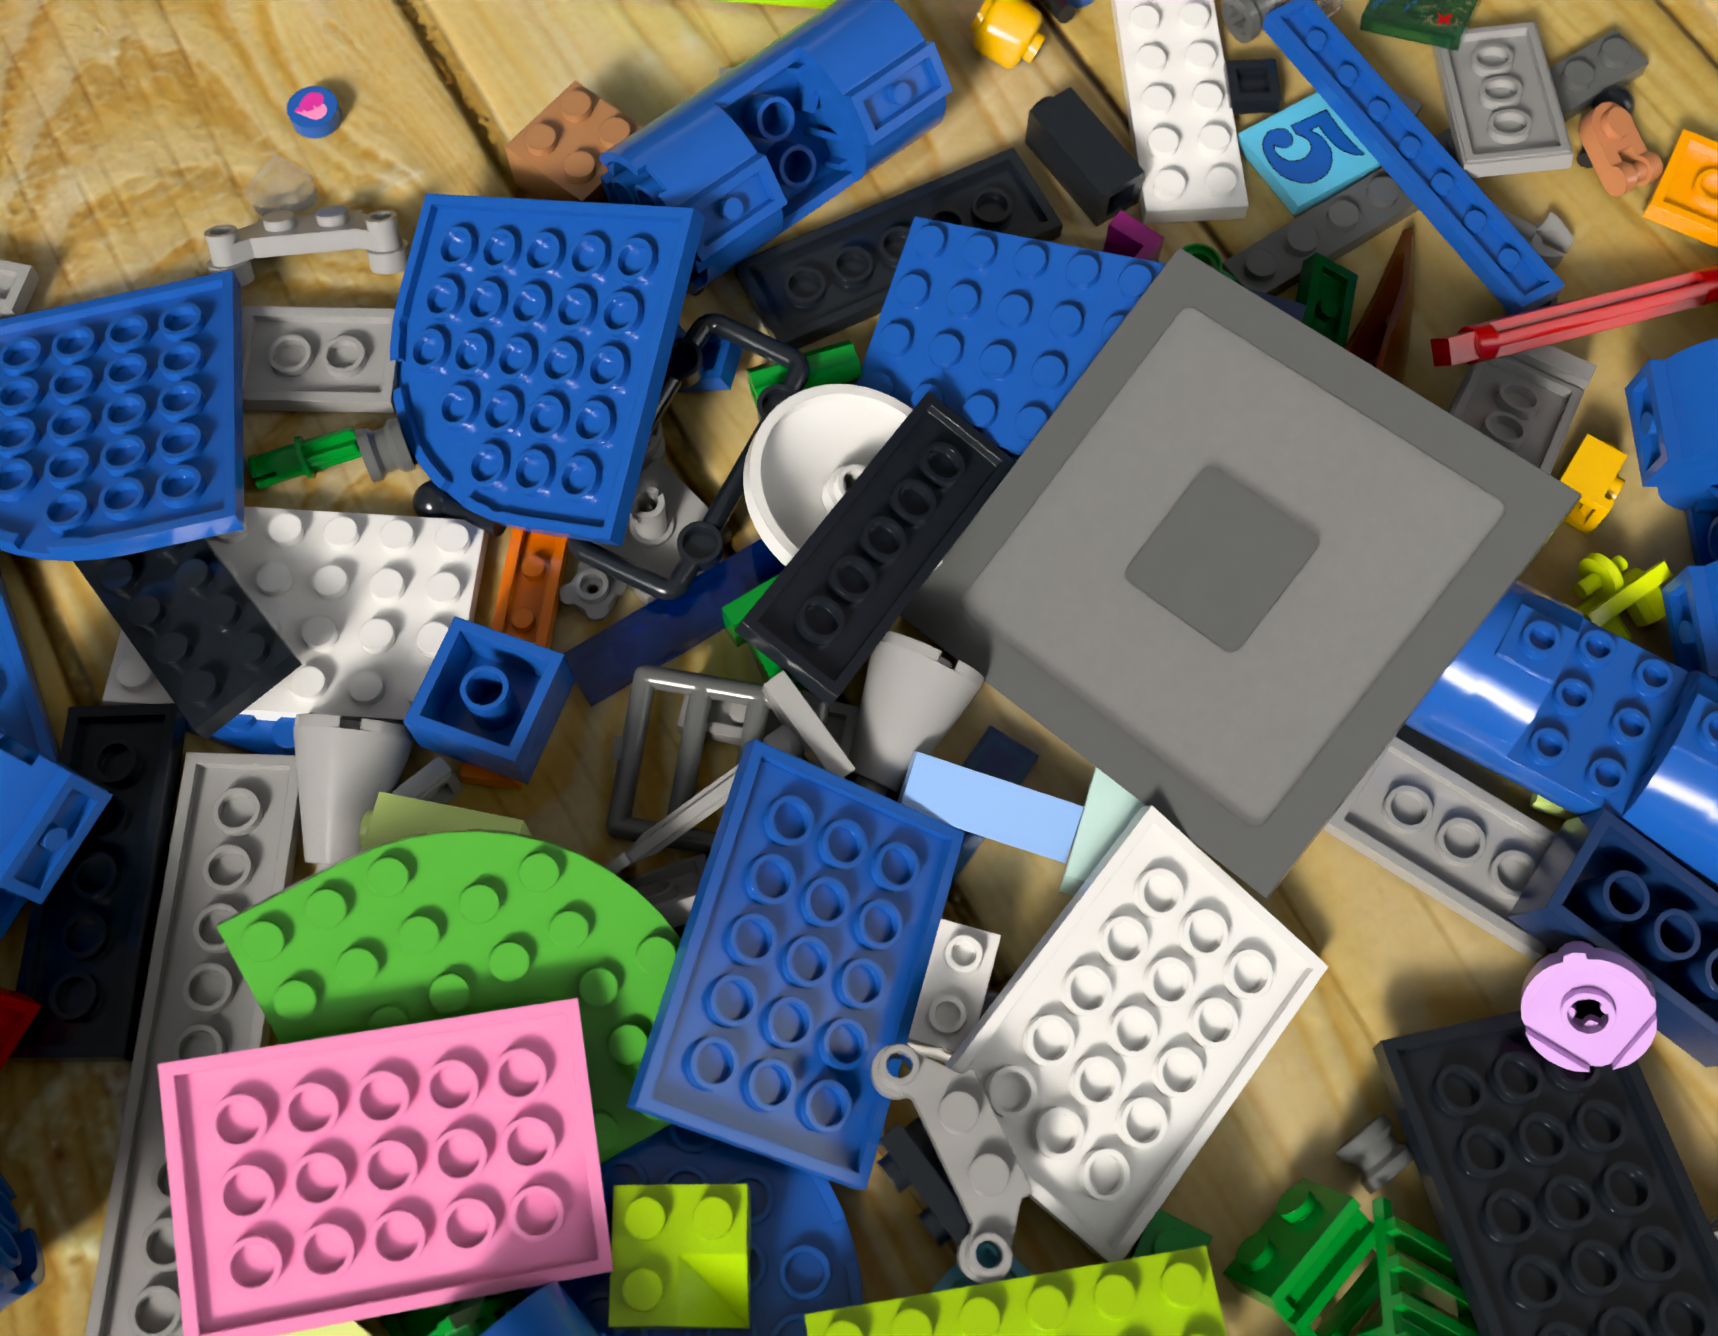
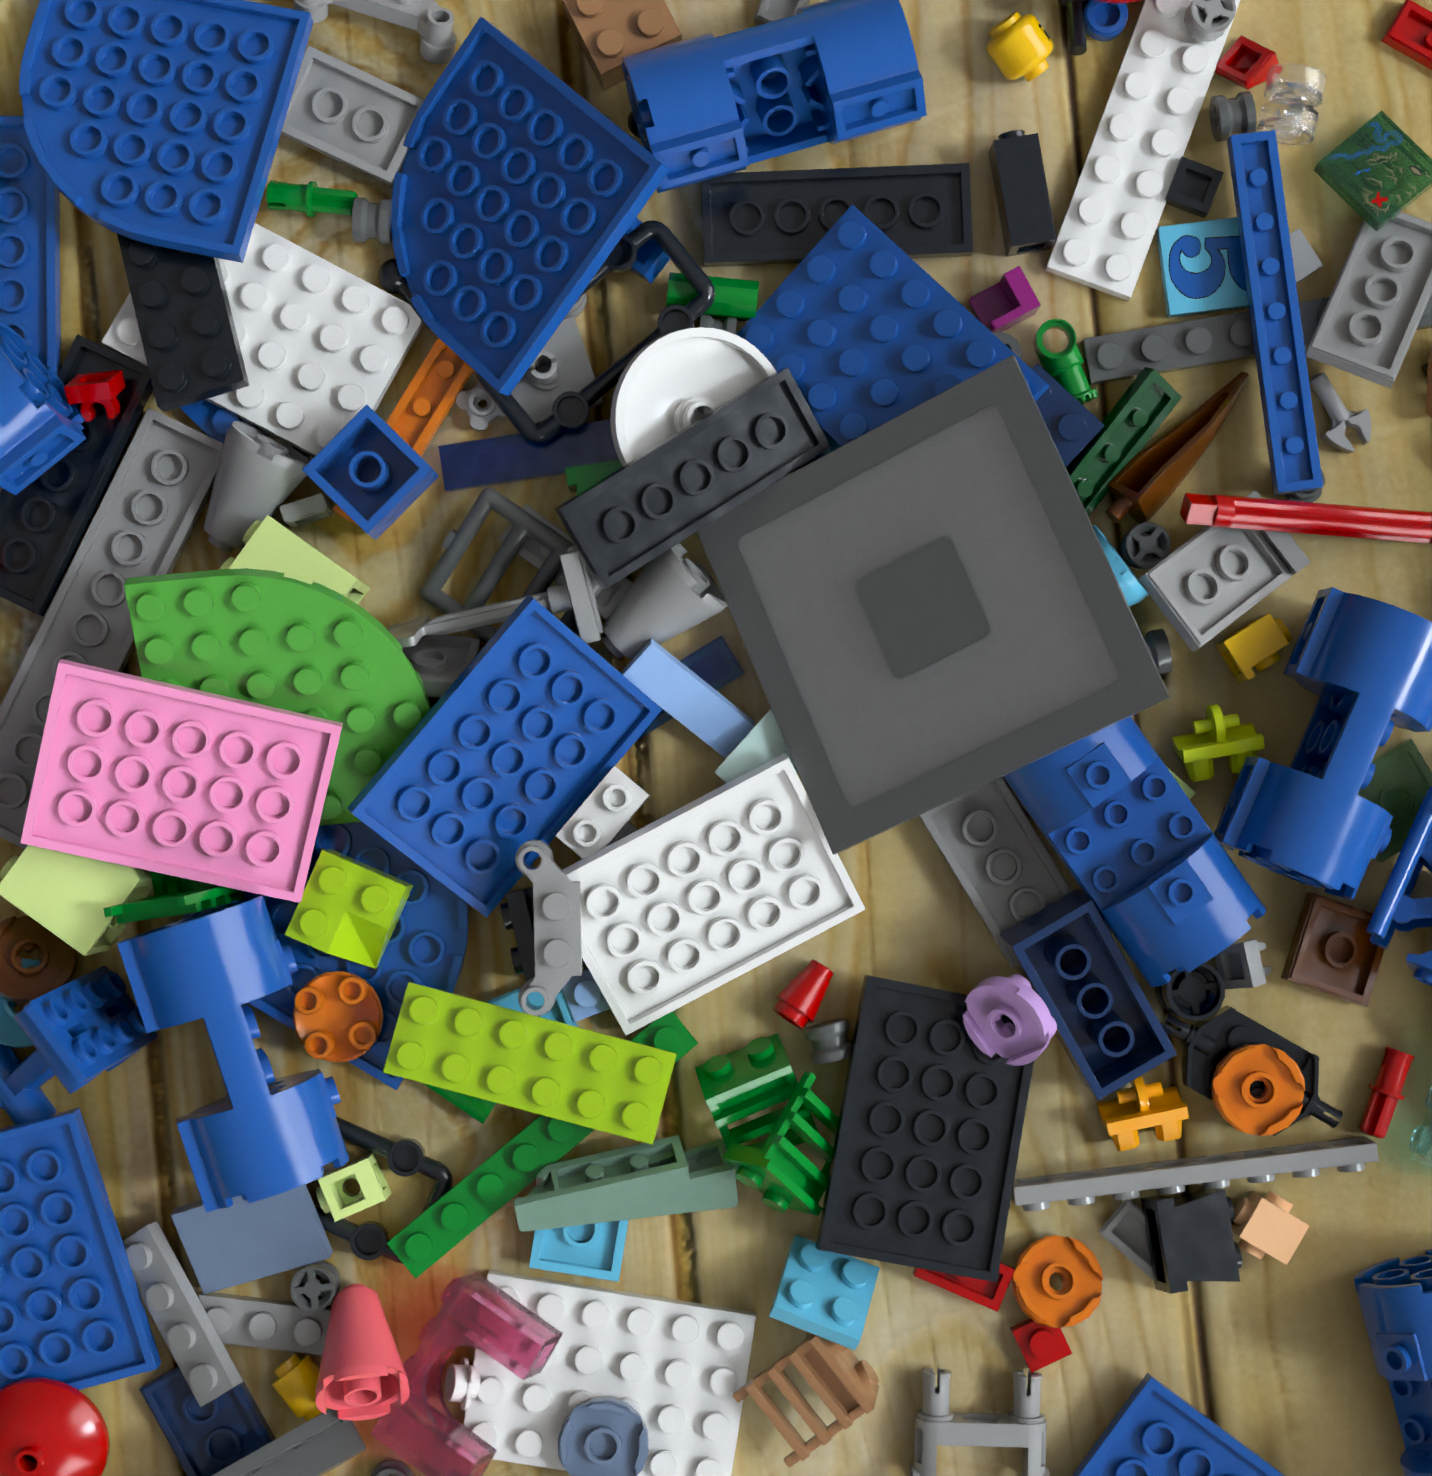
camera: 25 degrees right, 20 degrees up
none -> red tile [64,370,126,422]
none -> light blue plate [562,968,611,1022]
none -> red cone [773,959,834,1030]

